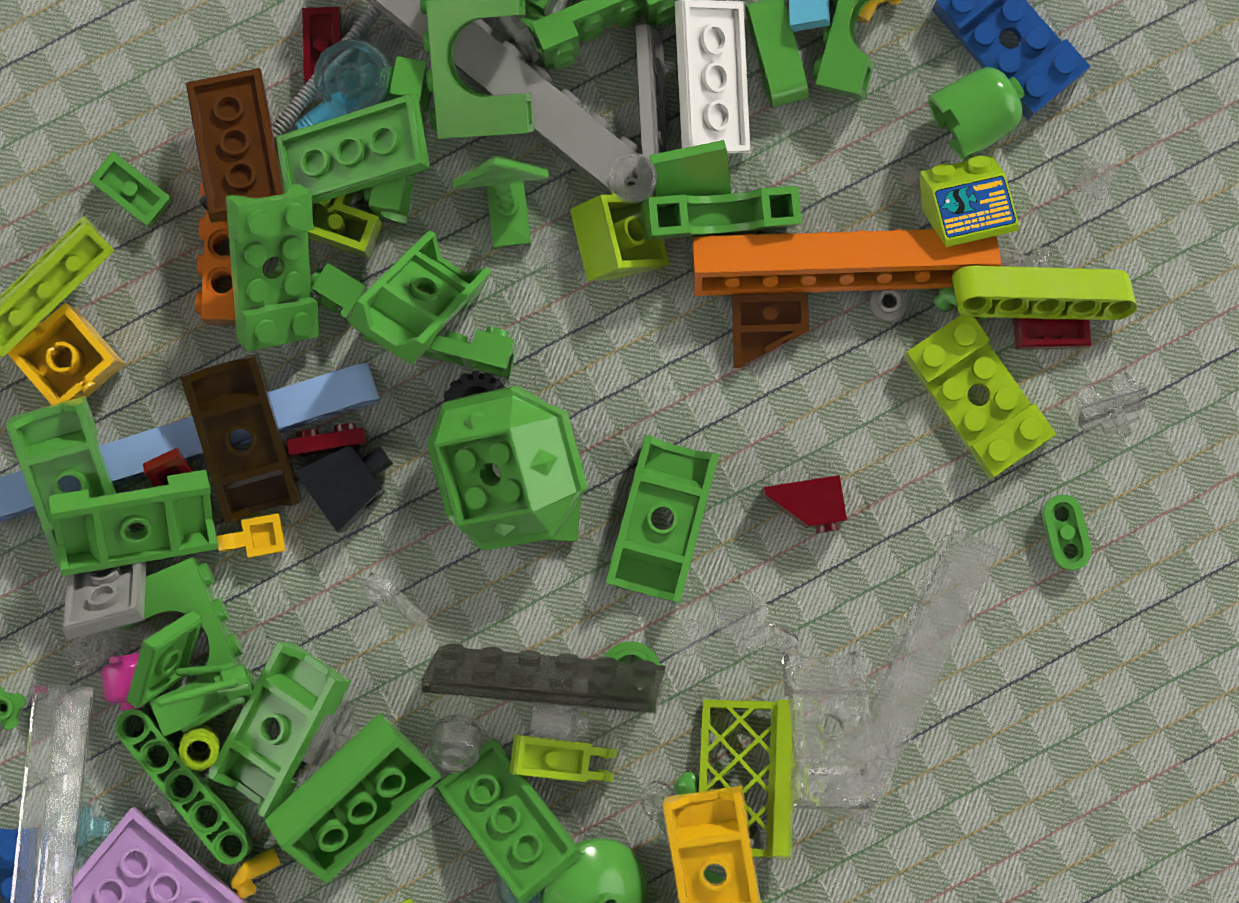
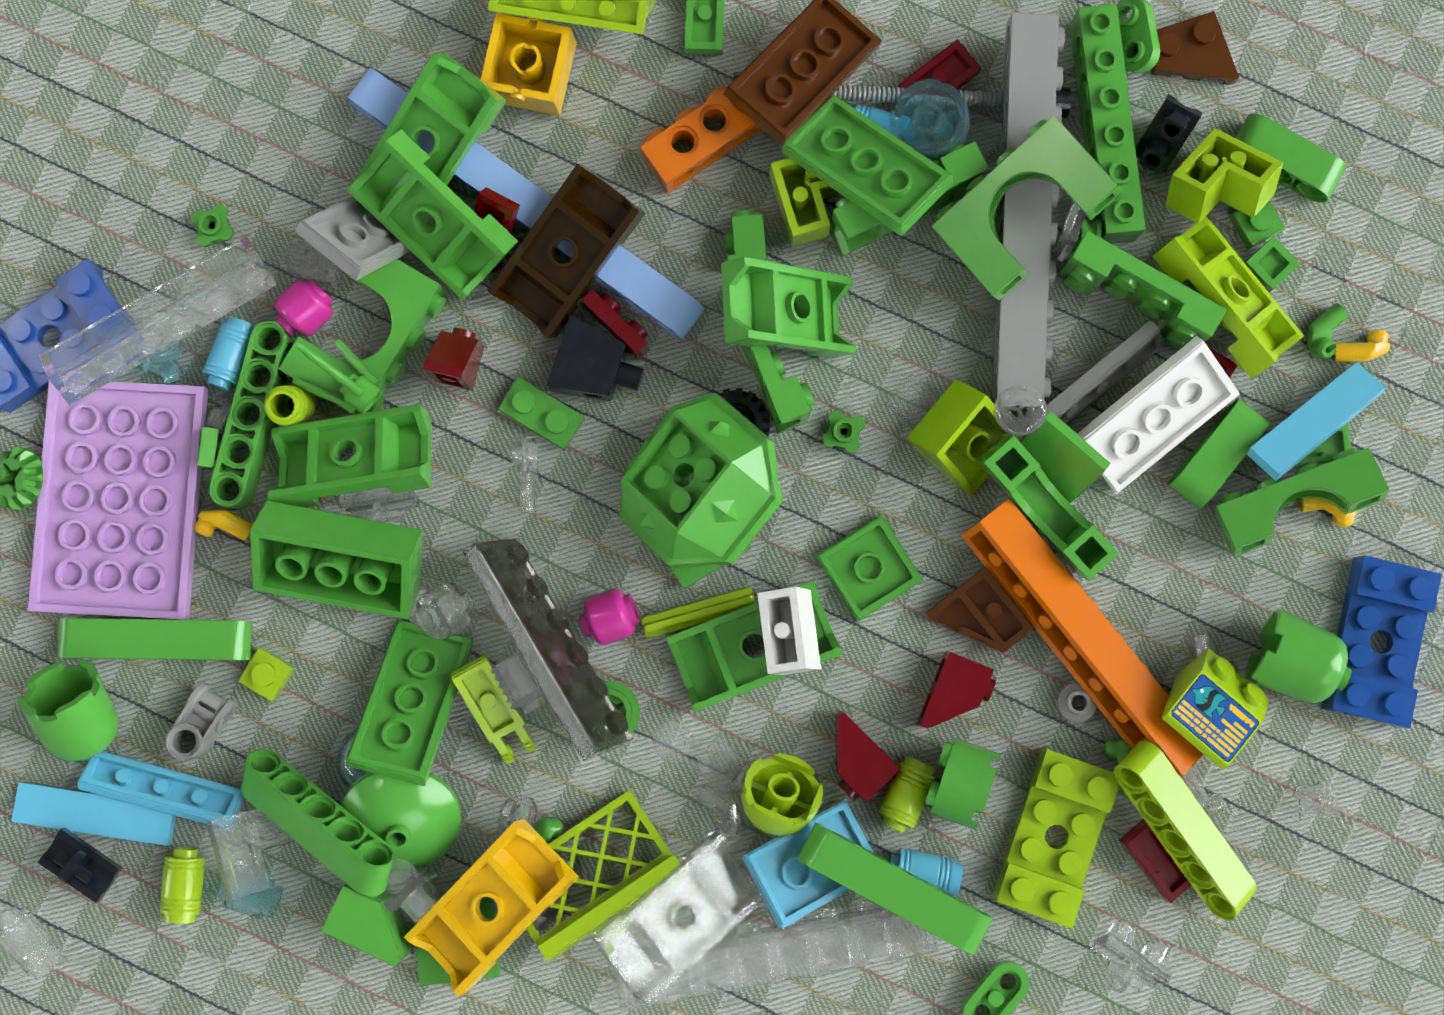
camera: 55 degrees right, 0 degrees up
bright green plate [126,611,203,708] -> none
yellow plate [216,513,287,558] -> none
bright green piece [226,184,319,351] -> none
bright green piece [453,157,549,250] -> none
none -> bright green plate [196,427,222,471]
none -> medium azure head [202,317,256,392]
none -> dark red slope [423,328,484,391]
none -> bright green plate [498,376,585,451]
none -> dark pink head [579,588,640,646]
none -> lime axle [641,587,756,638]
none -> lime cylinder [741,753,823,836]
none -> medium azure tile [741,800,874,929]
none -> white brick [757,587,821,675]
none -> bright green beam [797,823,993,955]
none -> bright green tile [815,514,923,622]
none -> bright green plate [822,410,866,453]
none -> lime head [878,756,936,833]
none -> medium azure head [889,848,963,896]
none -> dark red slope [916,651,996,729]
none -> bright green brick [925,738,1001,830]

